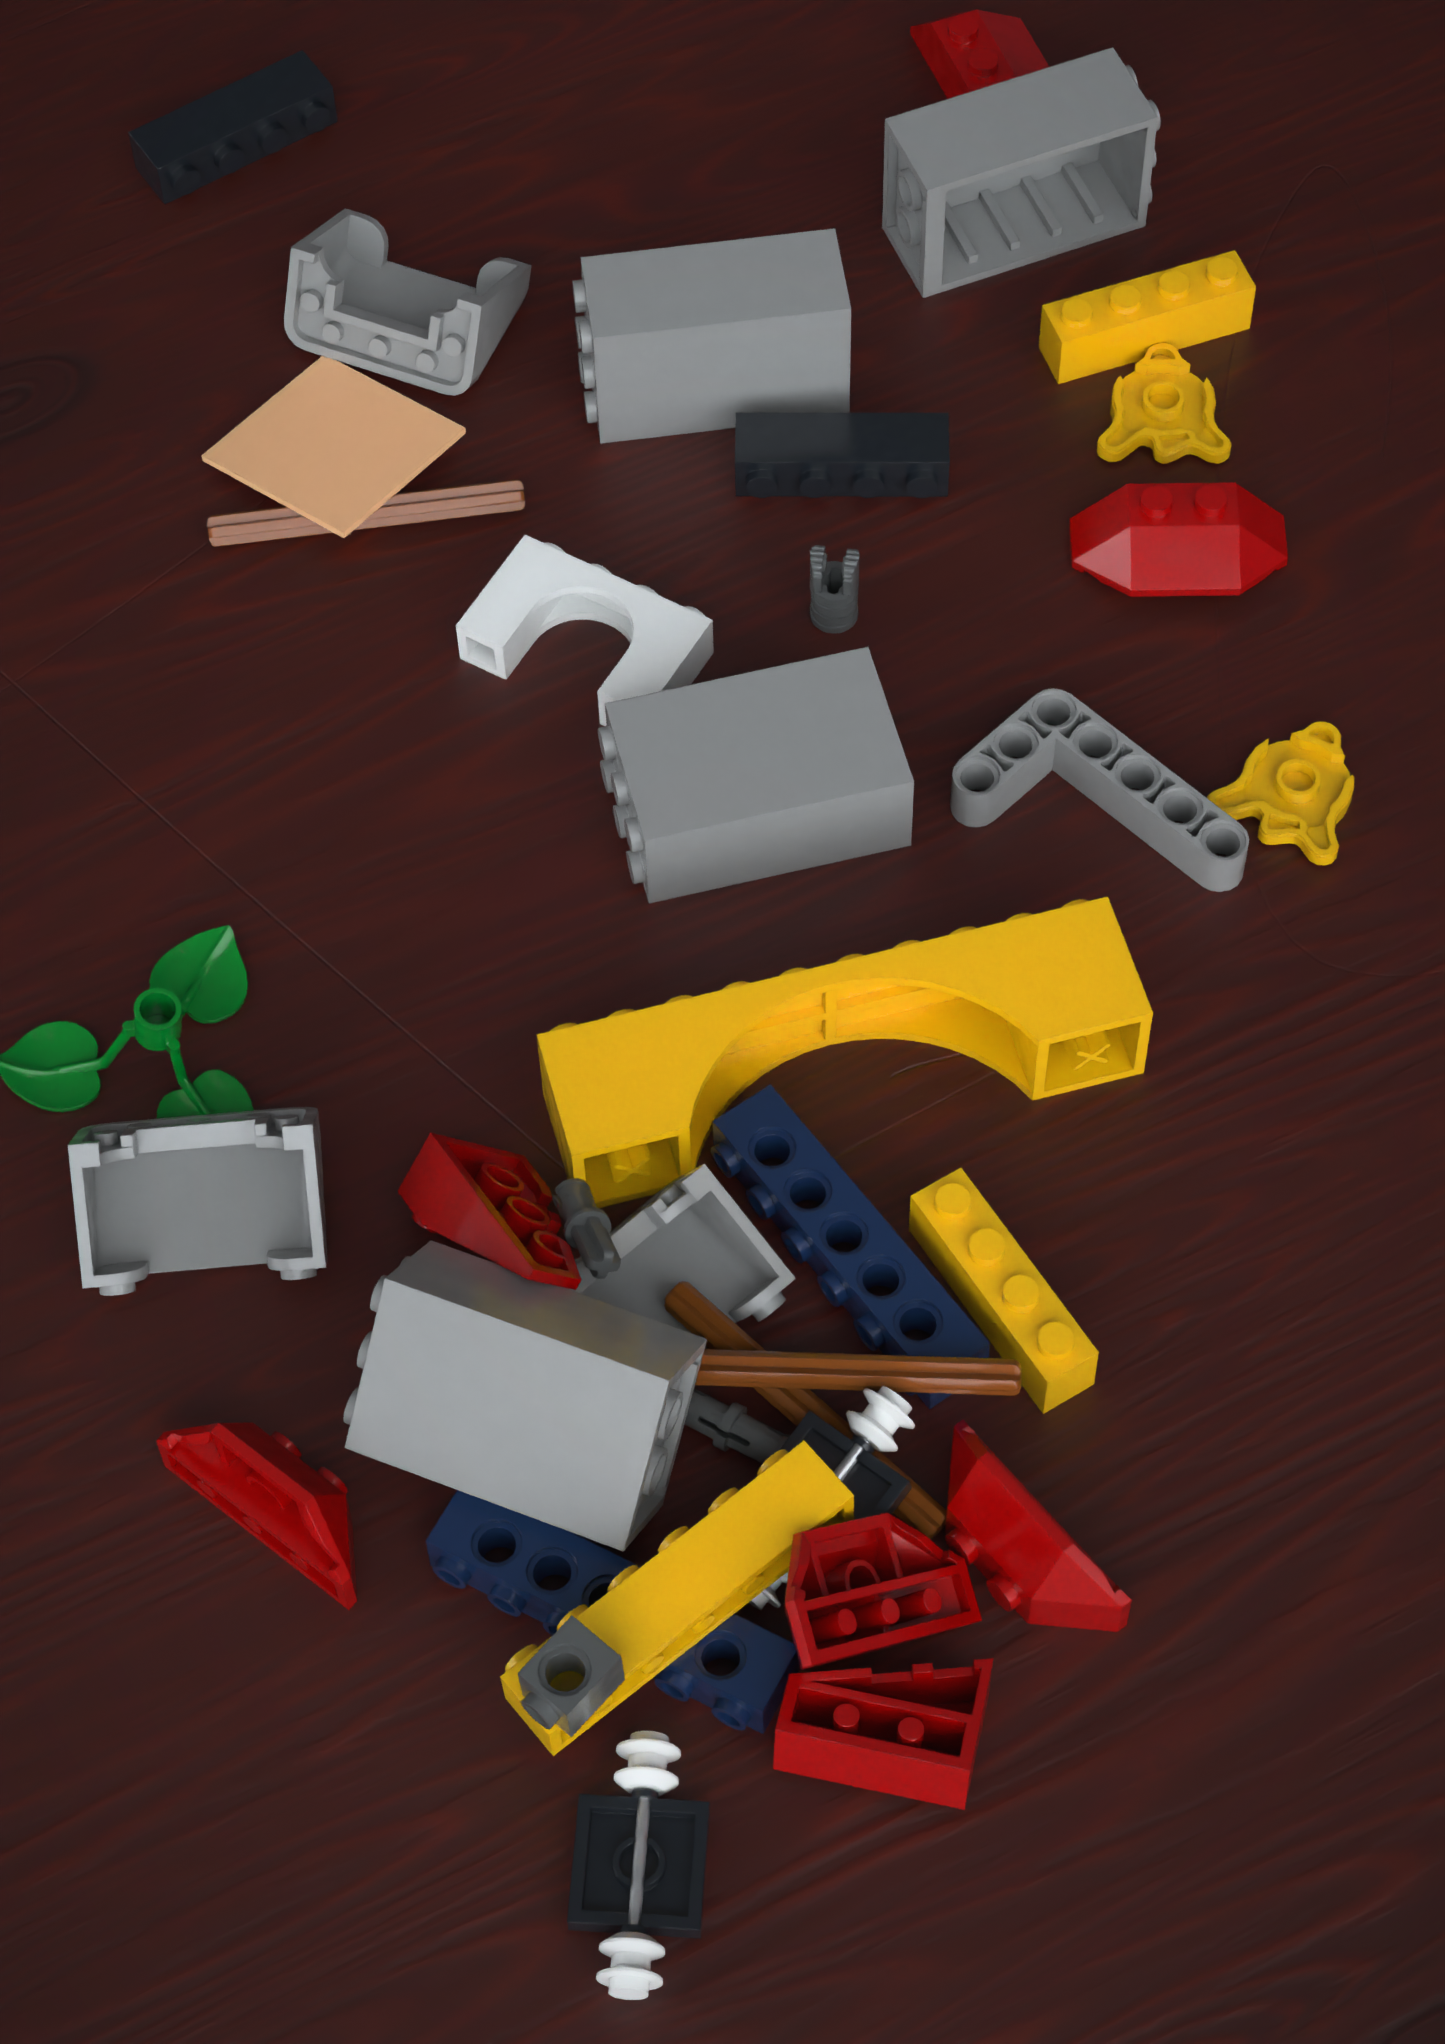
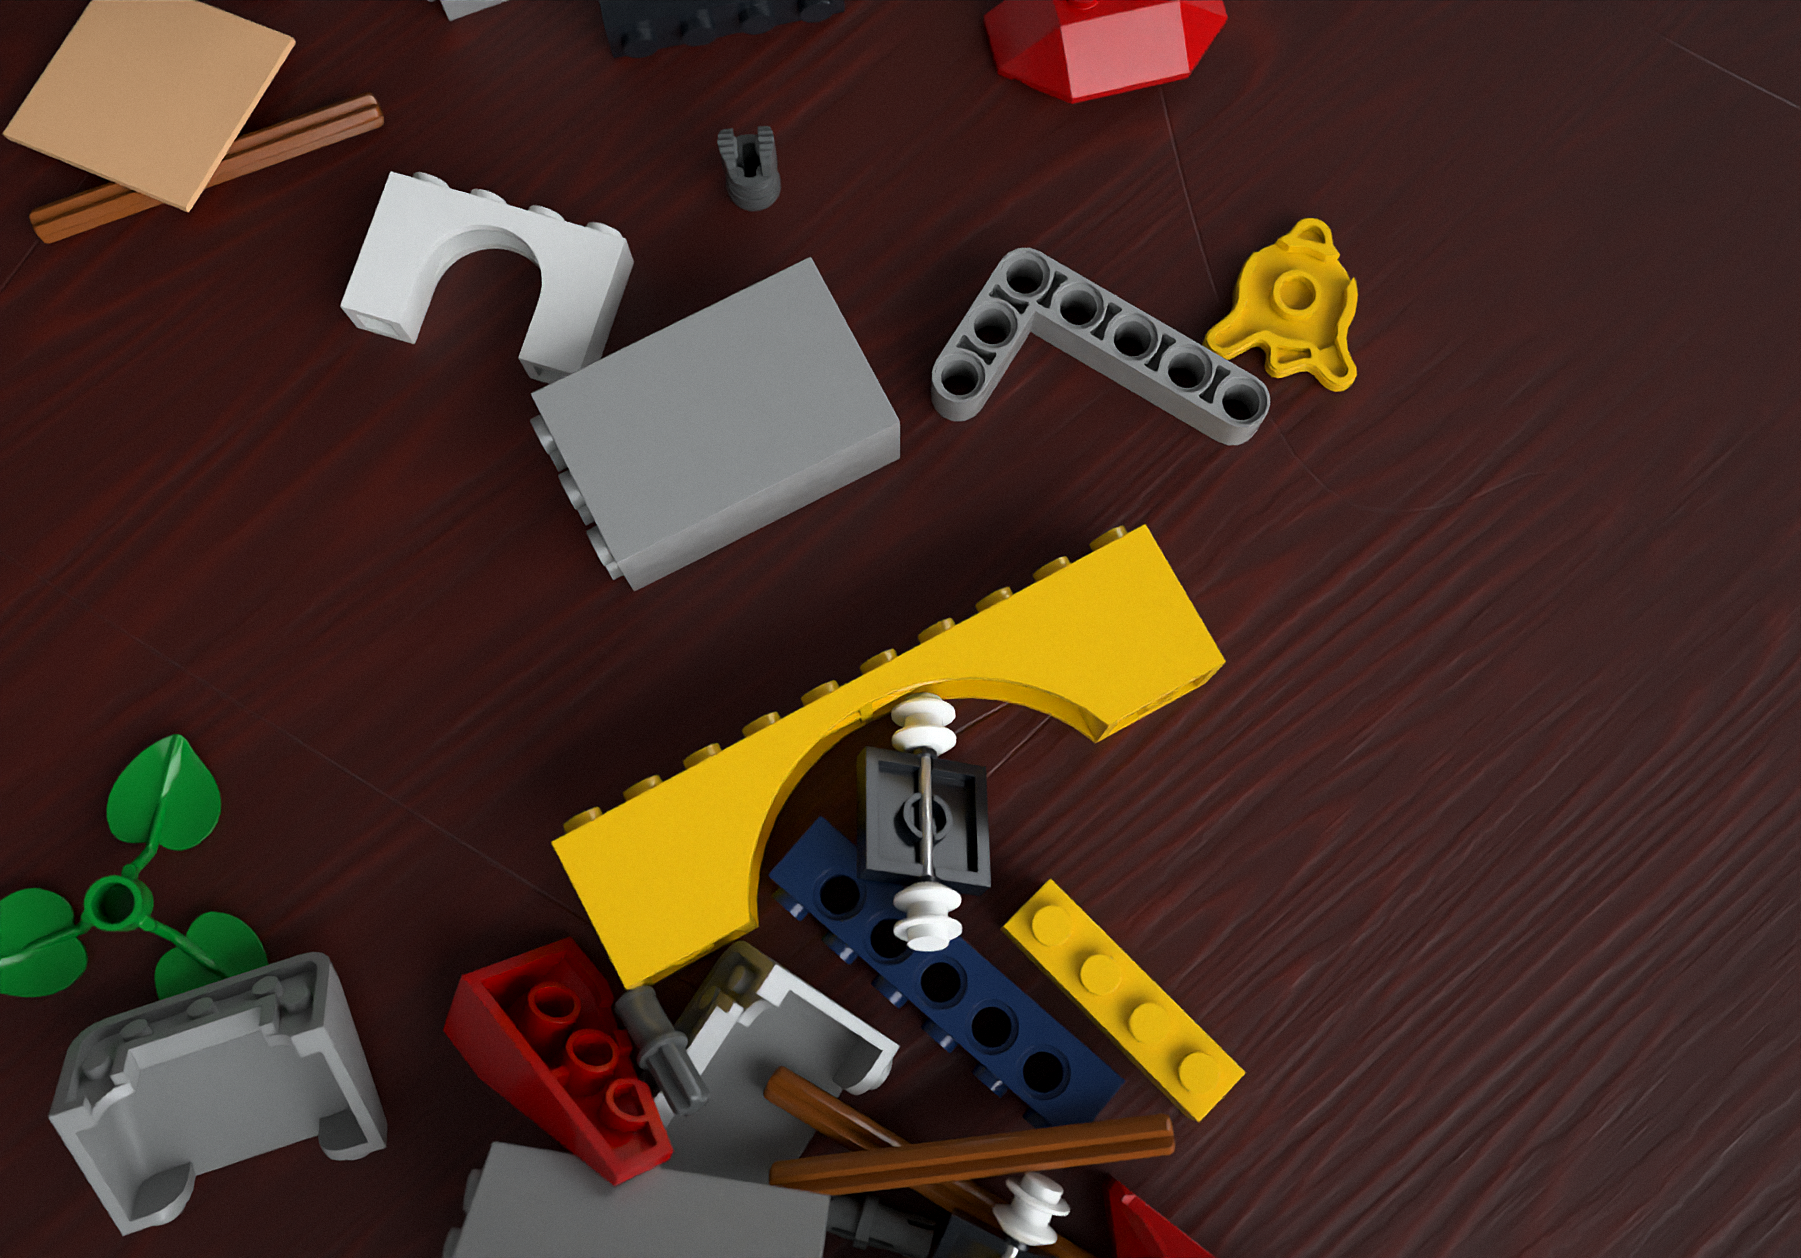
camera: 15 degrees left, 20 degrees up
none -> black plate [857,692,991,951]

